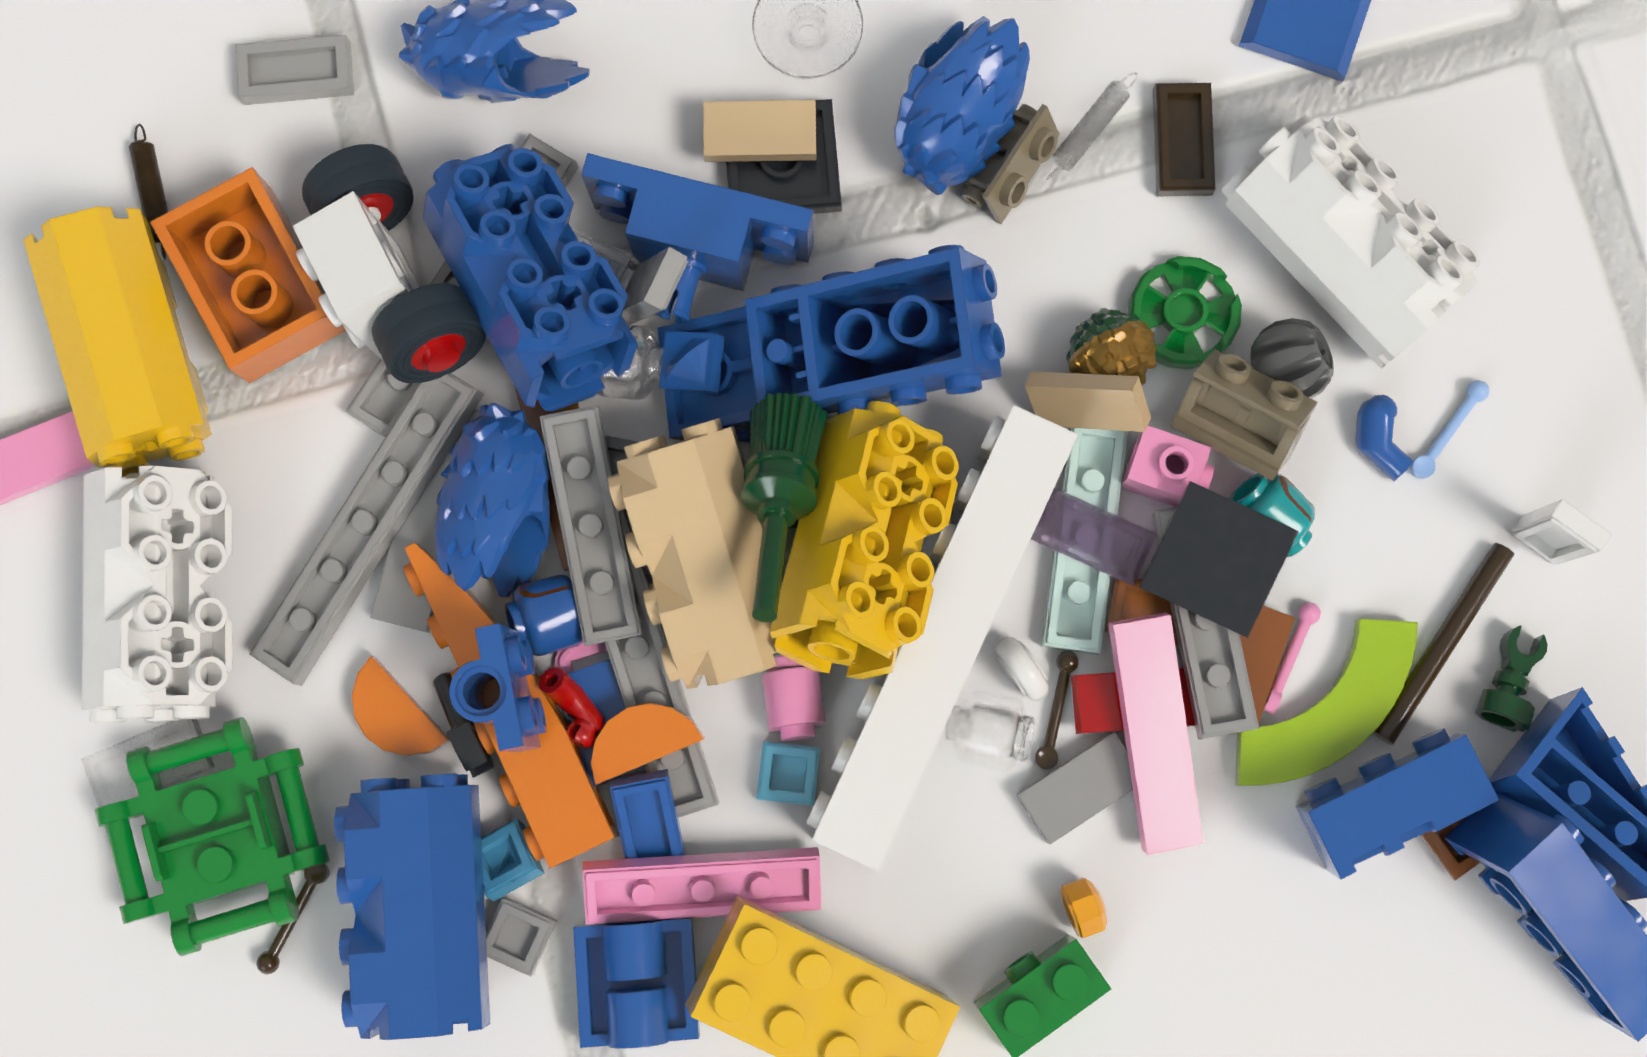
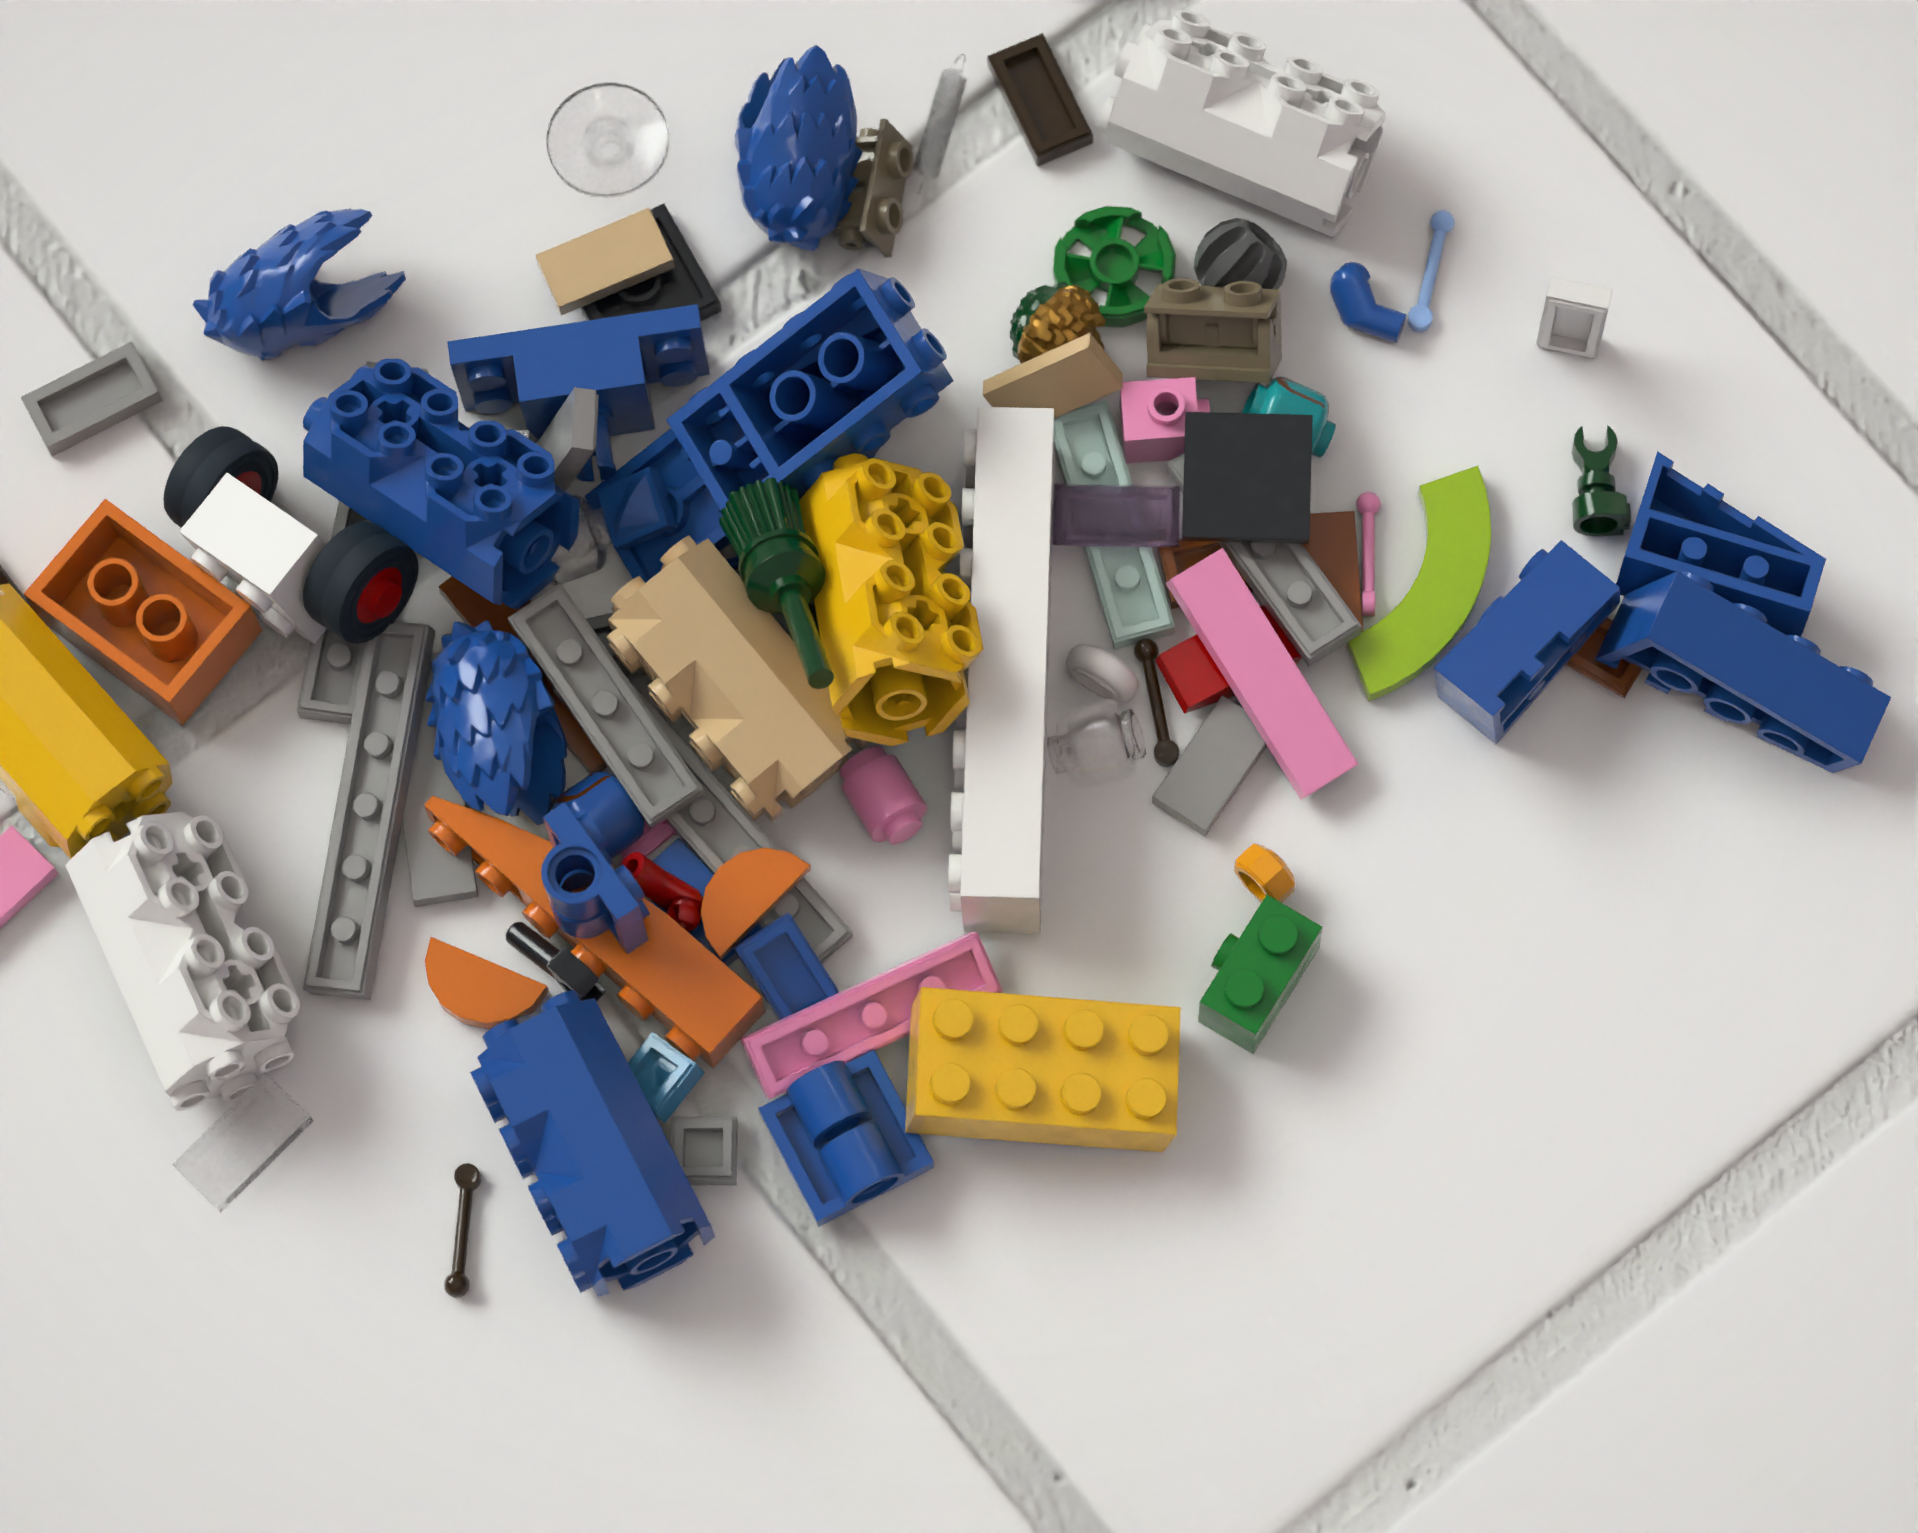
camera: 20 degrees left, 10 degrees down
green brick [94,717,330,956] -> none
medium azure tile [756,741,821,806] -> none
dark brown bar [1373,543,1515,745] -> none

